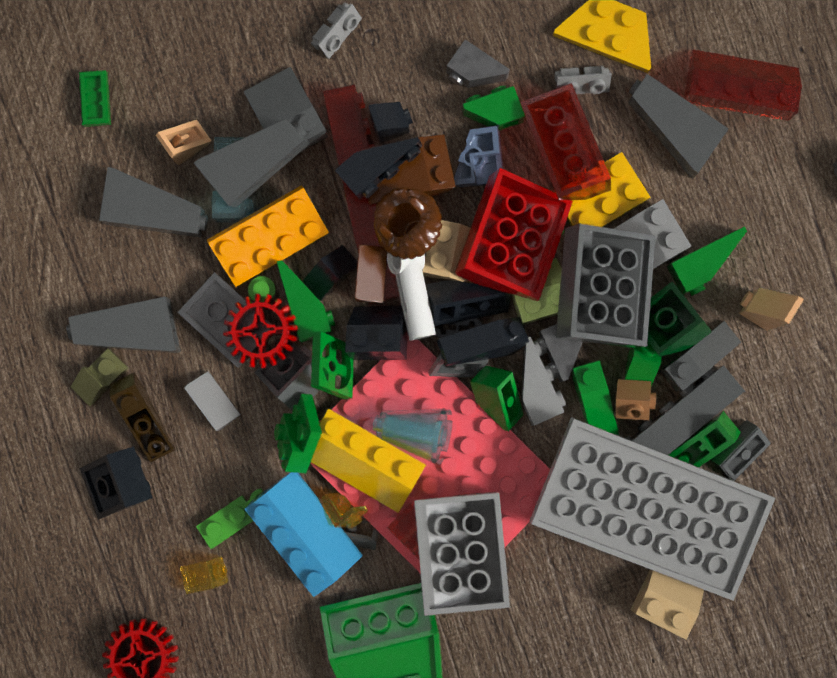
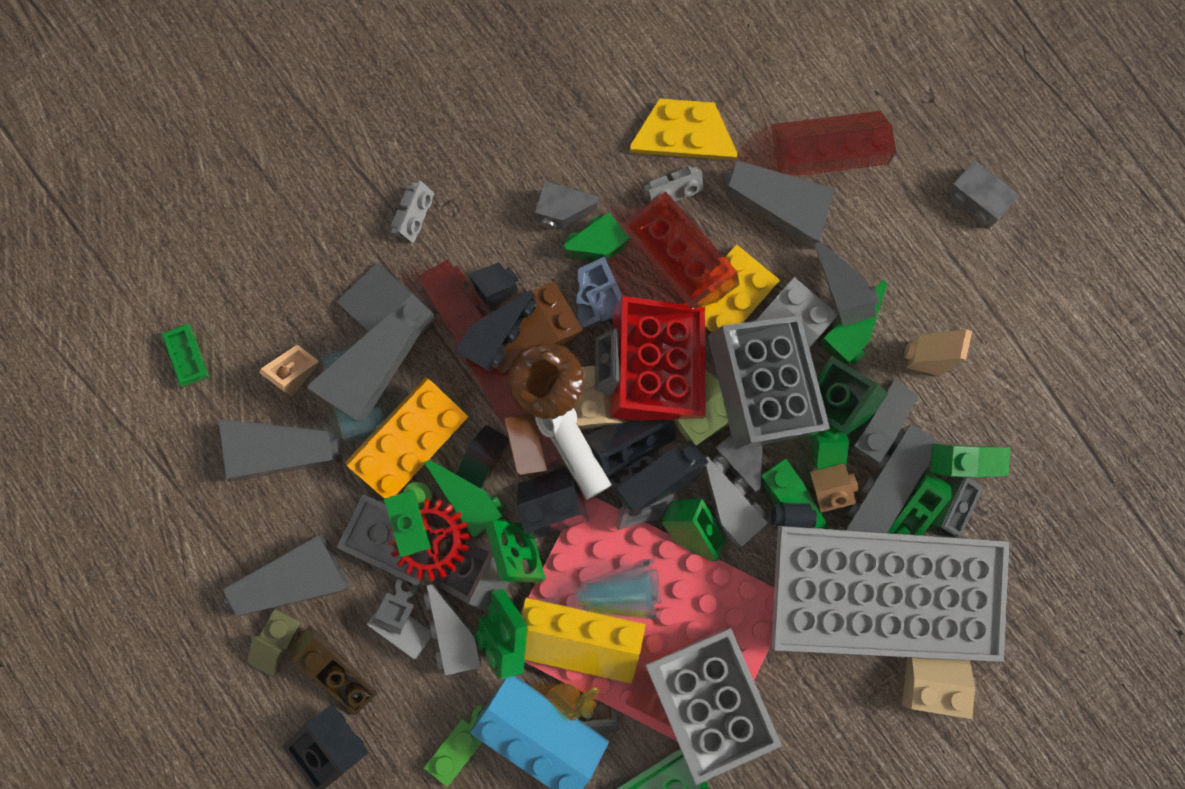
camera: 25 degrees left, 5 degrees down
none -> dark grey plate [373,578,417,635]
none -> green plate [384,490,431,558]
none -> light grey slope [424,585,483,676]
none -> dark grey slope [595,328,619,396]
none -> black brick [770,502,817,529]
none -> dark grey slope [814,242,879,327]
none -> green slope [930,443,1011,477]

